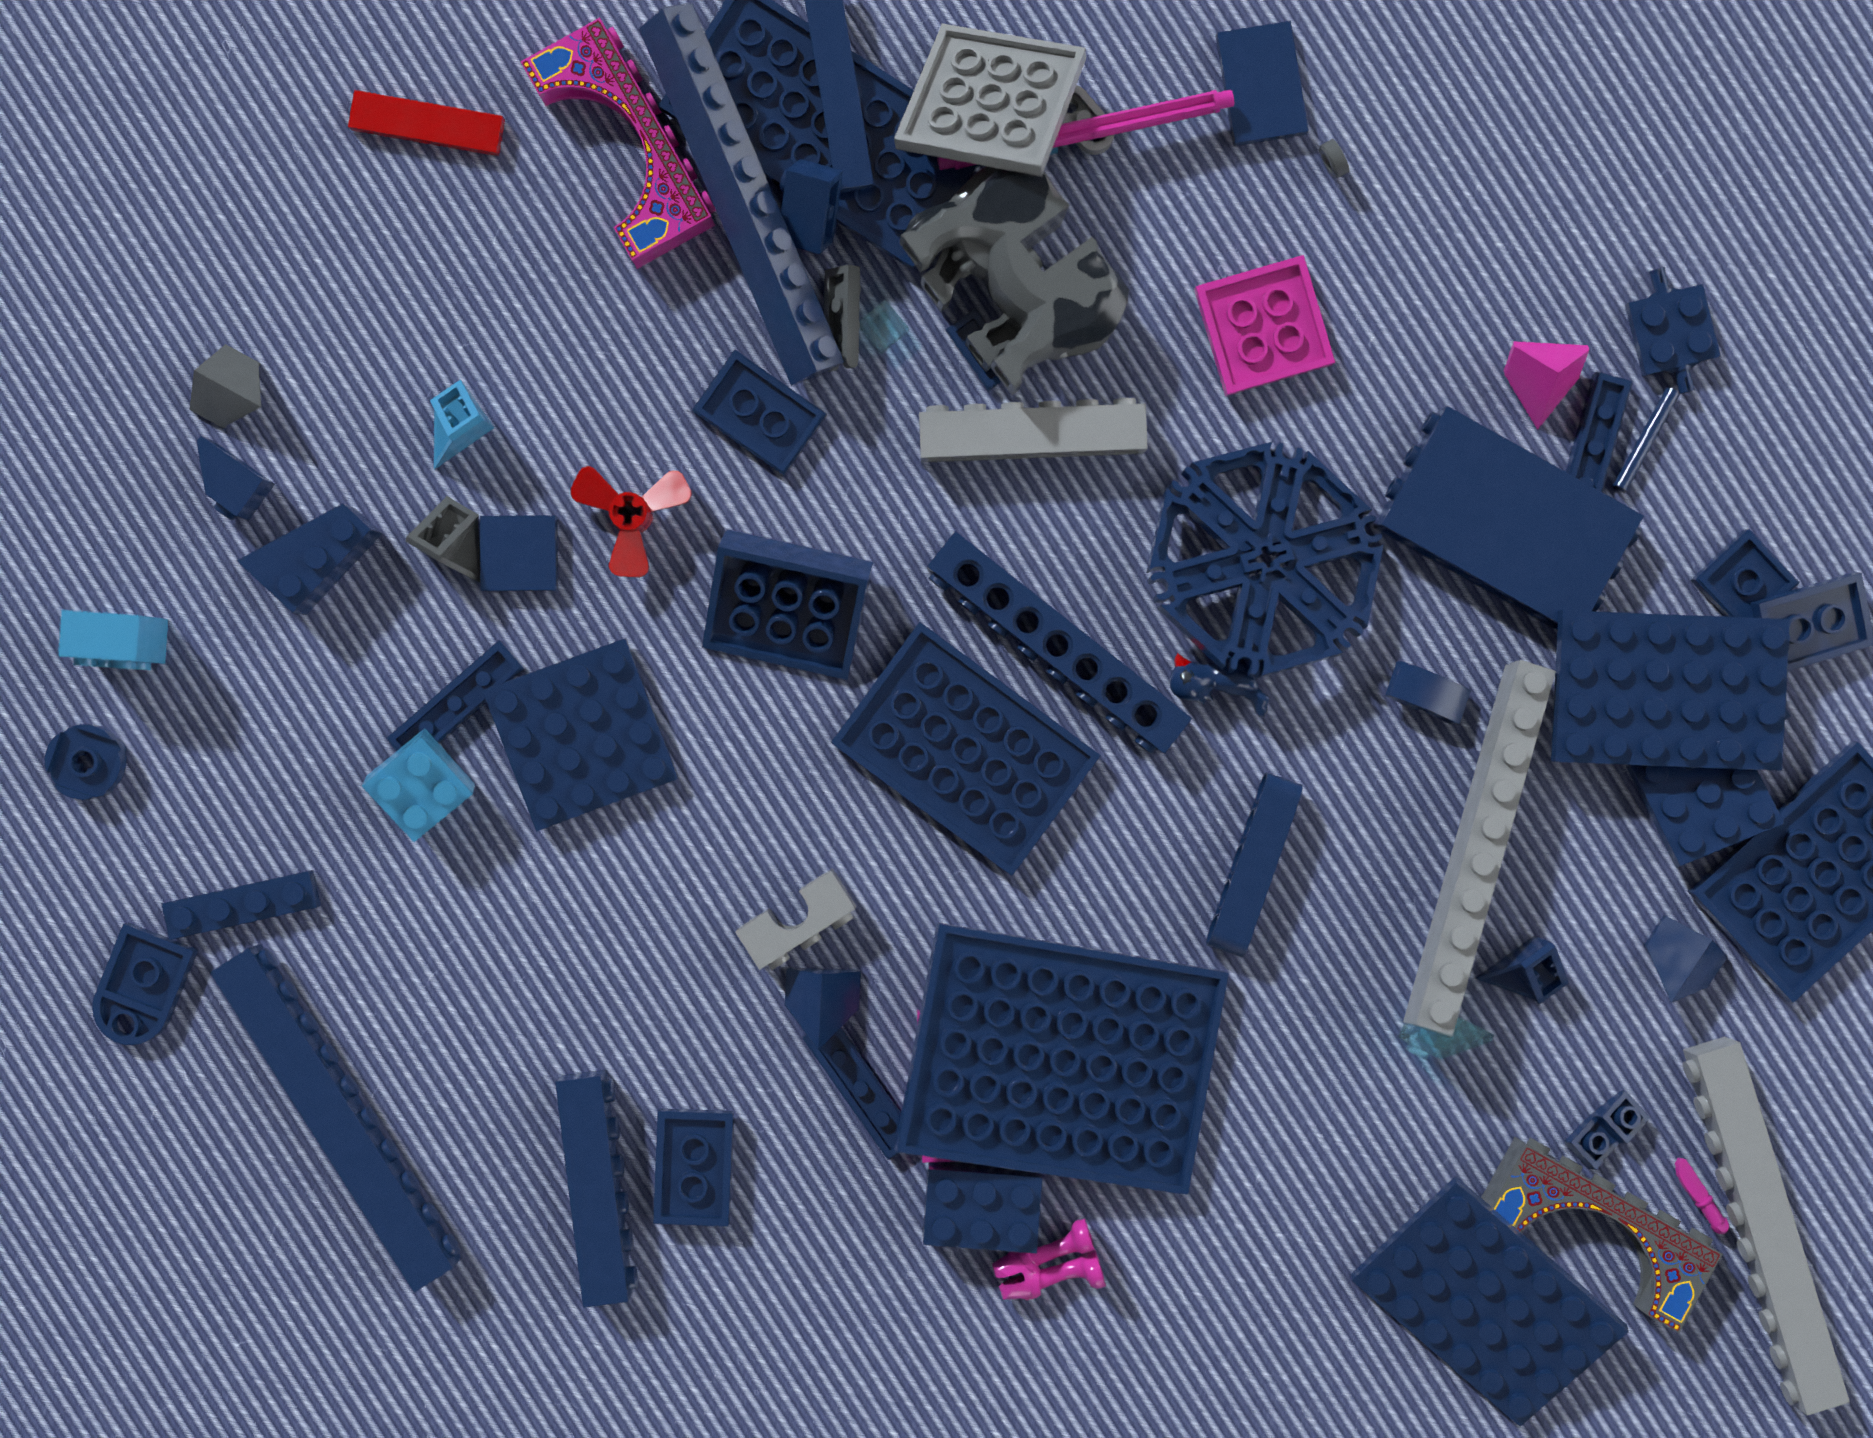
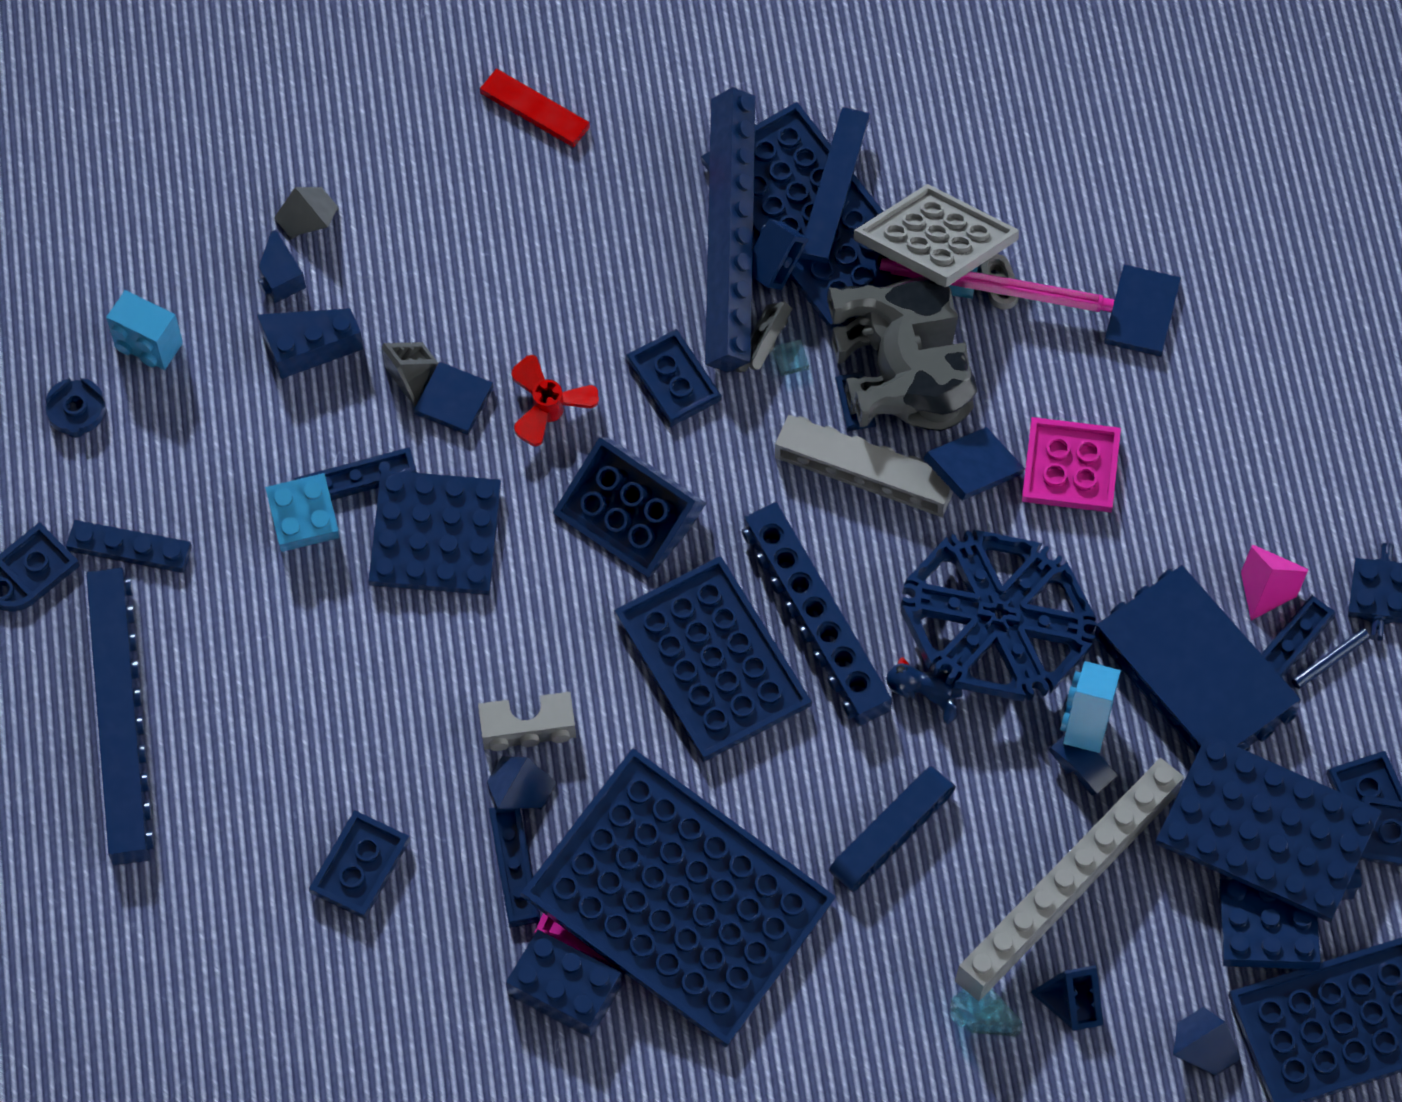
camera: 30 degrees right, 25 degrees down
dark azure slope [430,379,495,470] -> none
arch [520,17,716,269] -> none
dark blue brick [555,1069,638,1308] -> none
dark pink piece [992,1219,1106,1301] -> none
dark grey tile [1319,139,1350,179] -> none
none -> dark blue tile [923,427,1025,501]
none -> dark azure brick [1060,661,1121,753]

